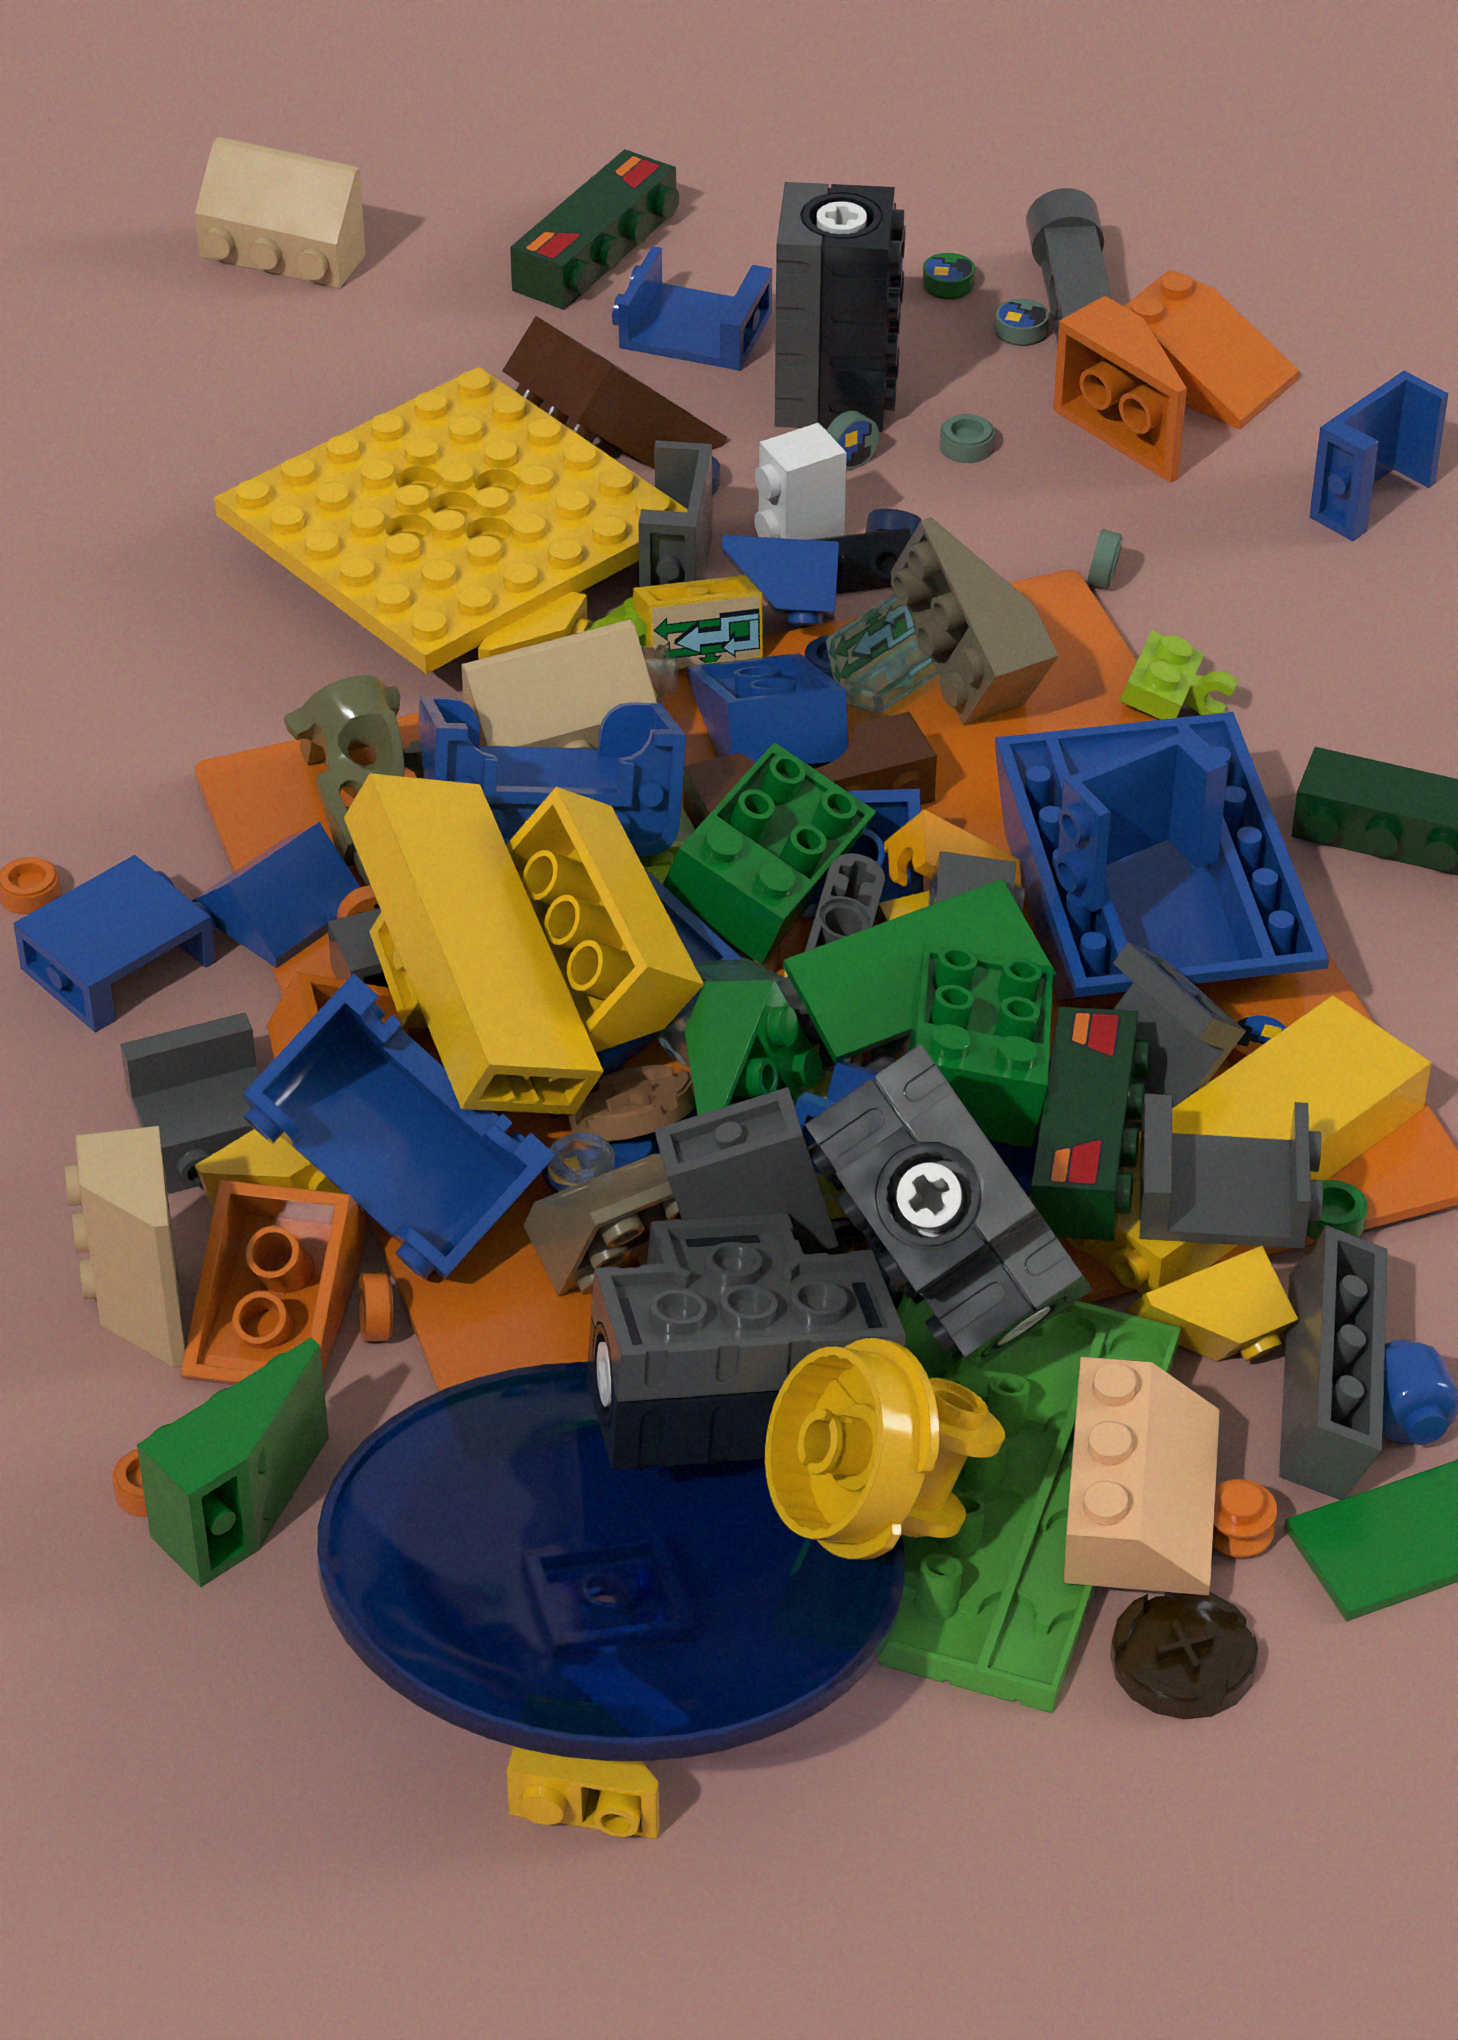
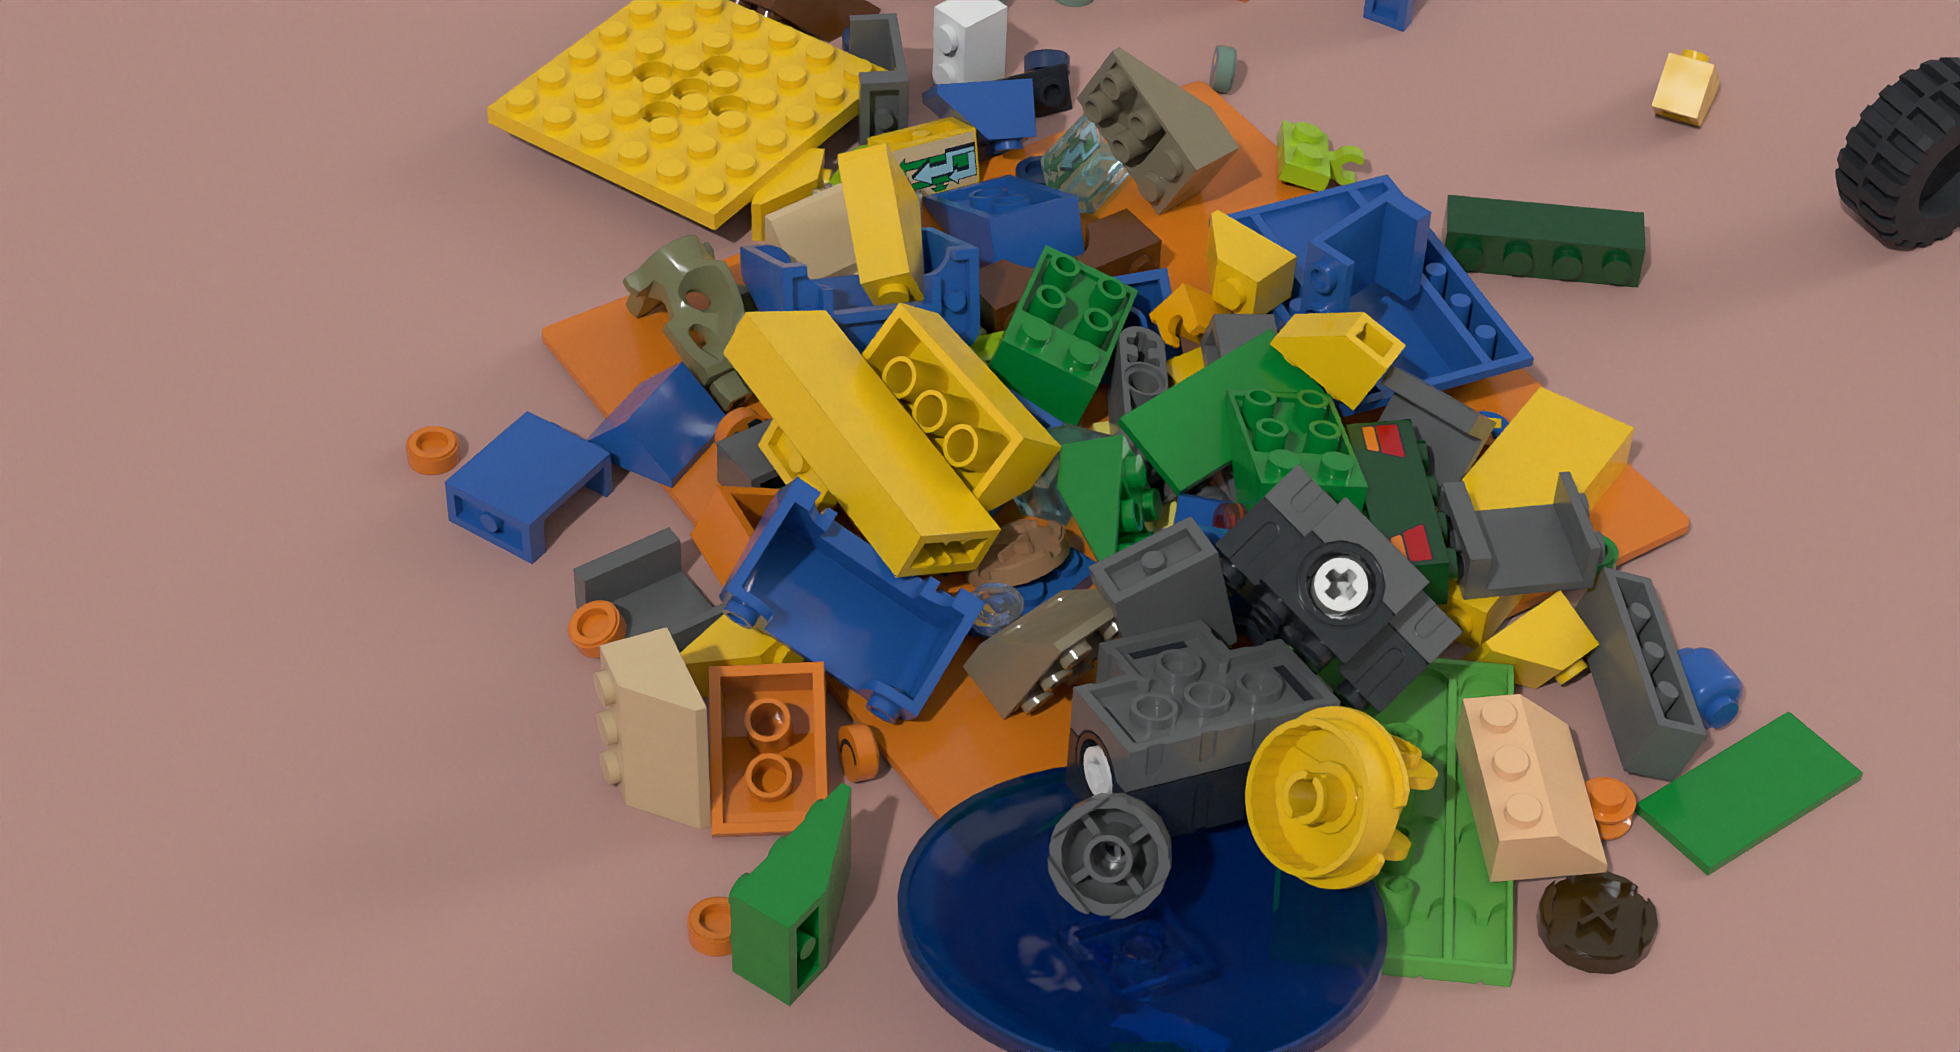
camera: 15 degrees left, 0 degrees up
none -> orange tile [568,600,627,658]
none -> yellow slope [837,142,924,306]
none -> dark grey cylinder [1048,793,1172,919]
none -> yellow slope [1206,210,1297,314]
none -> yellow slope [1270,312,1406,411]

